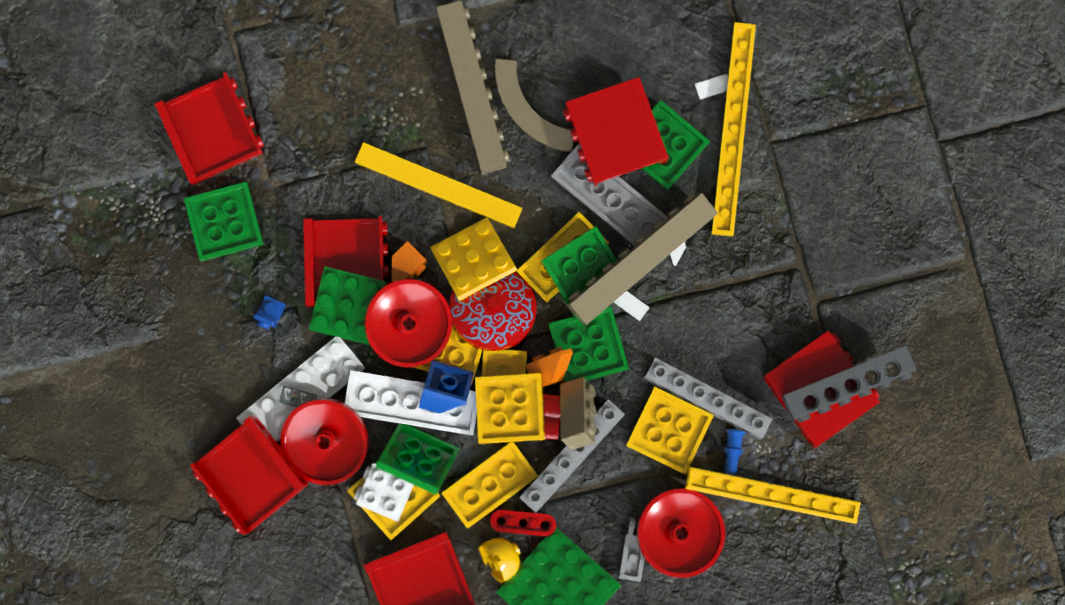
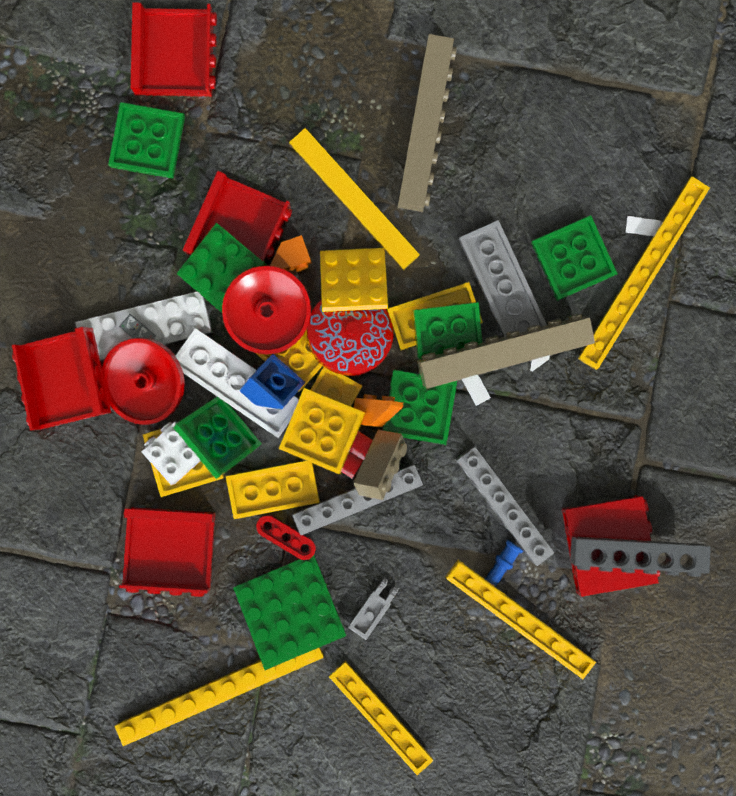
camera: 15 degrees right, 5 degrees up
blue bracket [253,295,286,330] -> none
yellow cylinder [479,538,520,583] -> none
dark tan tile [495,59,573,153] -> none
red panel [563,77,669,187] -> none
yellow plate [626,387,714,475] -> none
red dish [637,489,725,578] -> none

